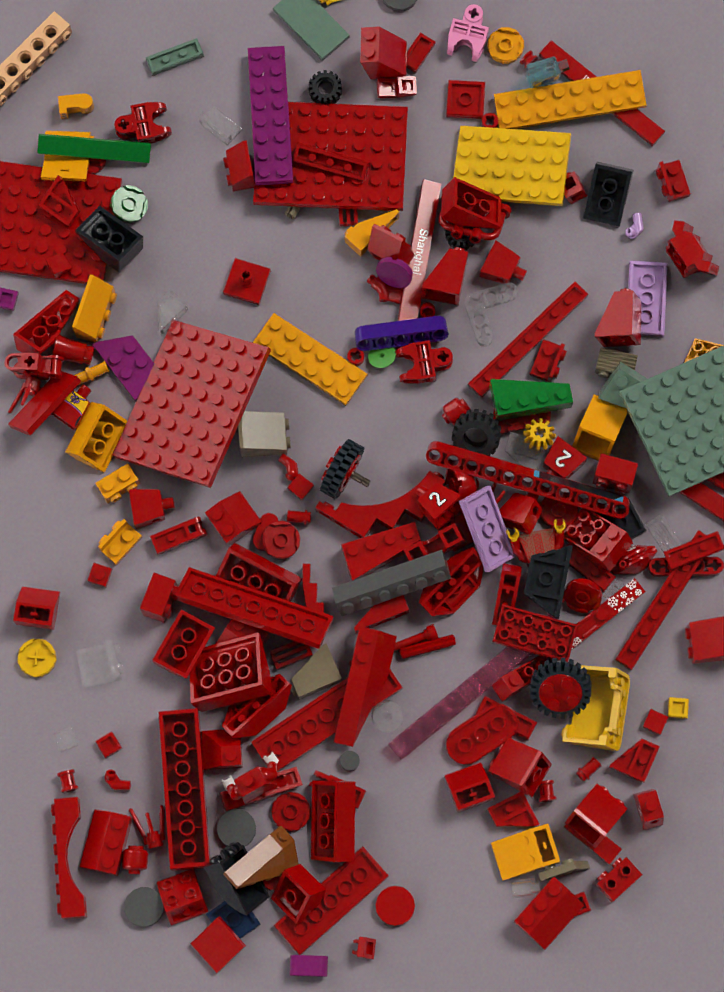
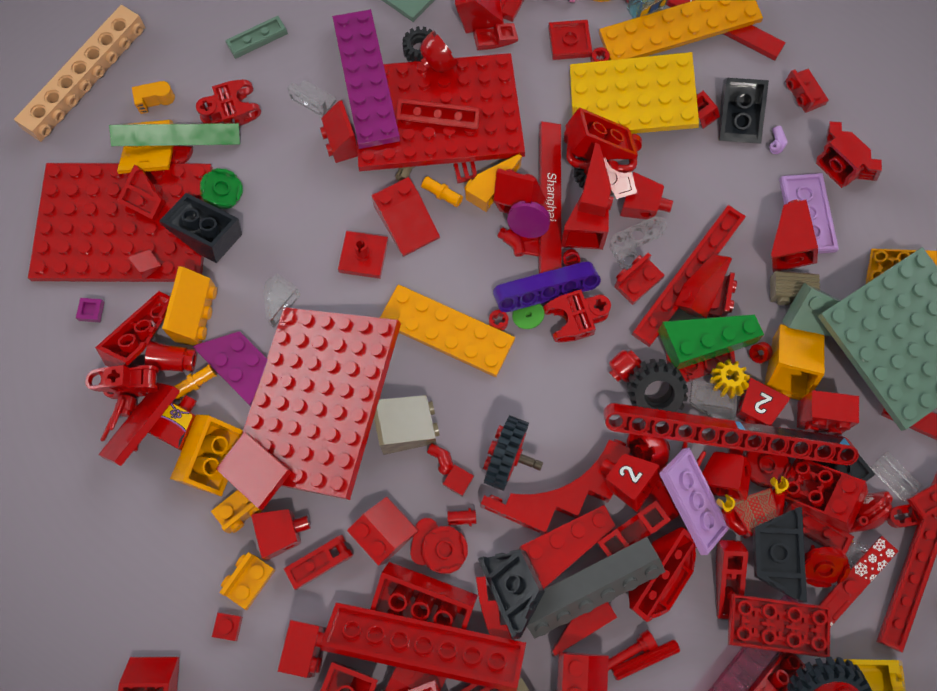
camera: 10 degrees left, 5 degrees down
none -> tile [216,432,292,510]
none -> red slope [371,177,440,257]
none -> red cylinder [420,30,459,73]
none -> light orange pin [421,176,463,208]
none -> black wing [478,549,545,639]
none -> red slope [578,143,614,217]
none -> tile [584,157,637,199]
none -> red bracket [615,253,665,305]
none -> red slope [675,254,732,318]
none -> red bush [749,342,773,364]

